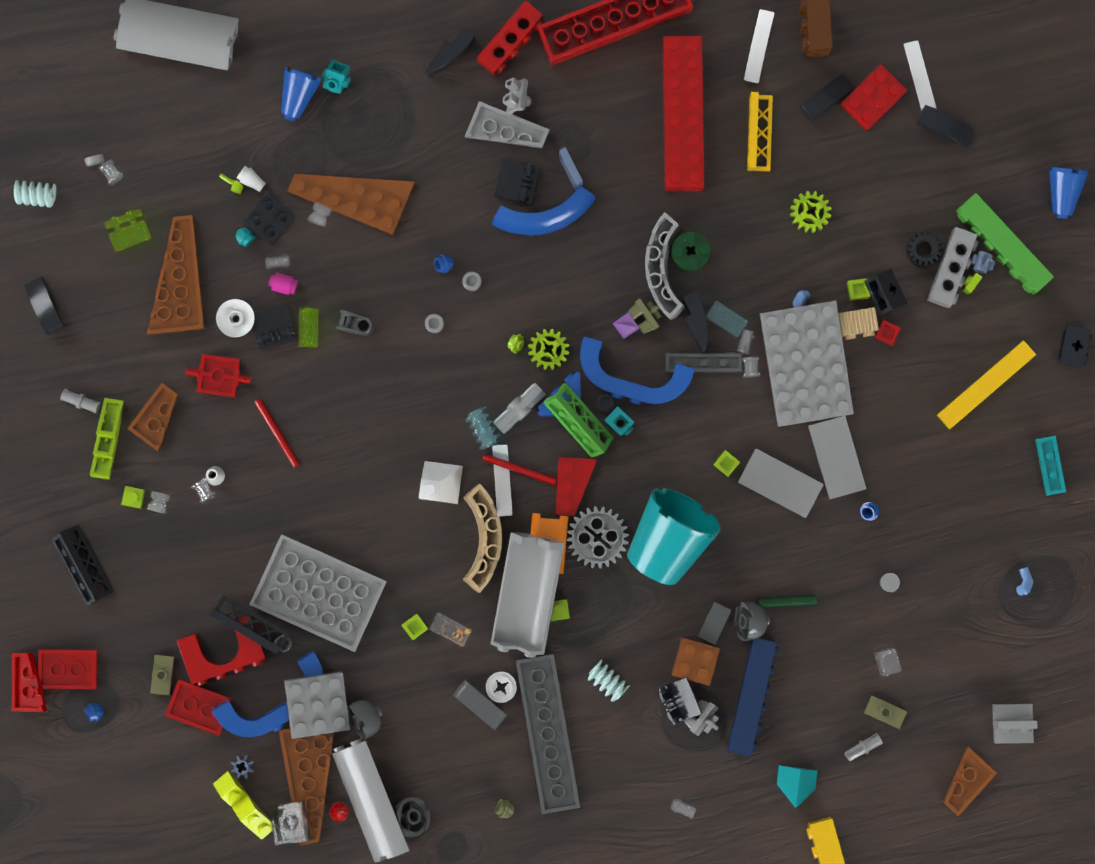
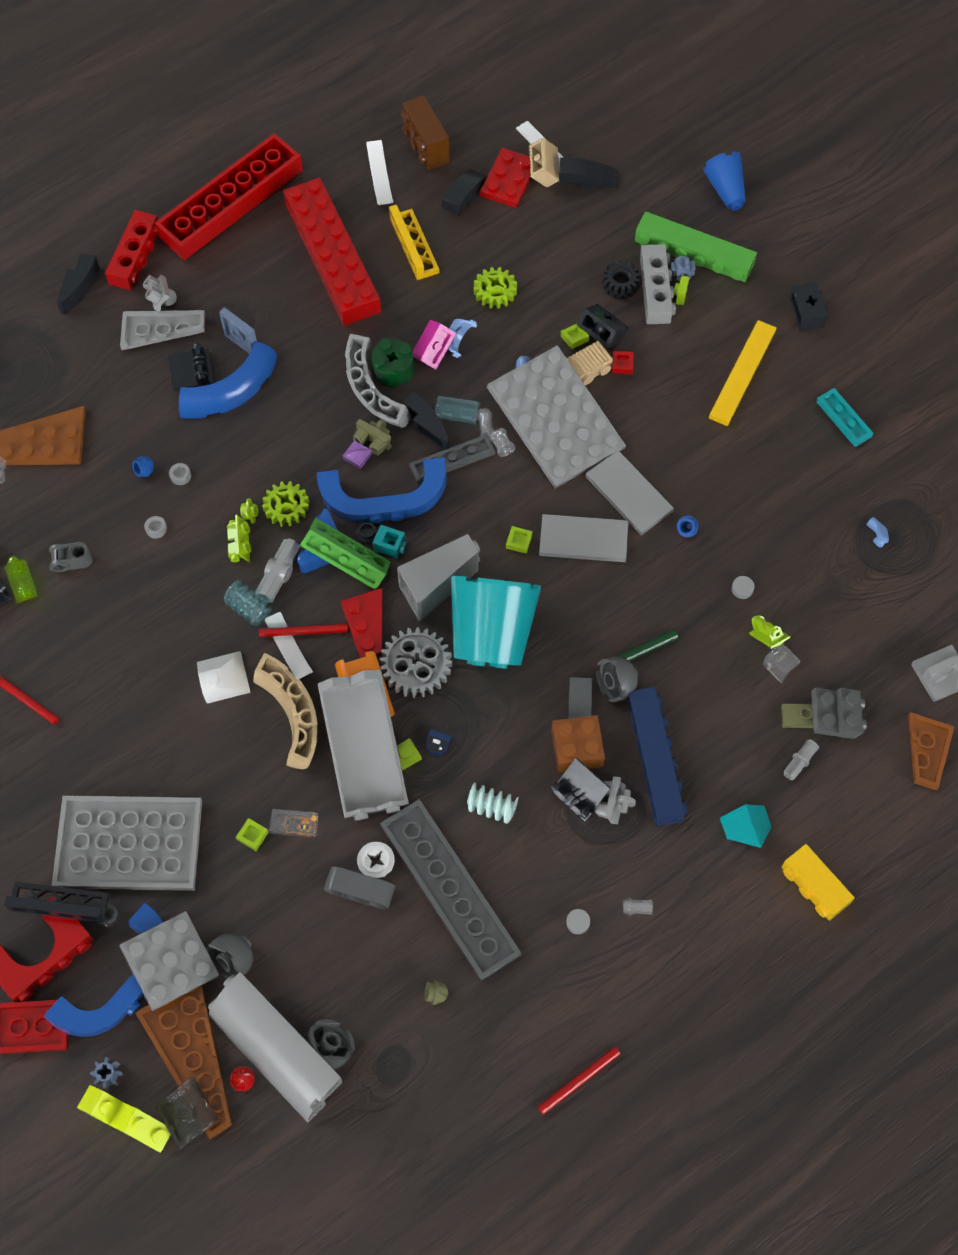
camera: 20 degrees left, 20 degrees down
none -> lime hinge [227,515,251,562]
none -> light grey slope [397,534,480,621]
none -> dark pink panel [412,320,456,370]
none -> tile [426,729,452,756]
none -> light blue helmet [448,319,477,358]
none -> tan brick [529,138,559,187]
none -> light grey tile [566,909,590,934]
none -> lime hinge [749,615,790,648]
none -> dark grey plate [811,688,867,739]

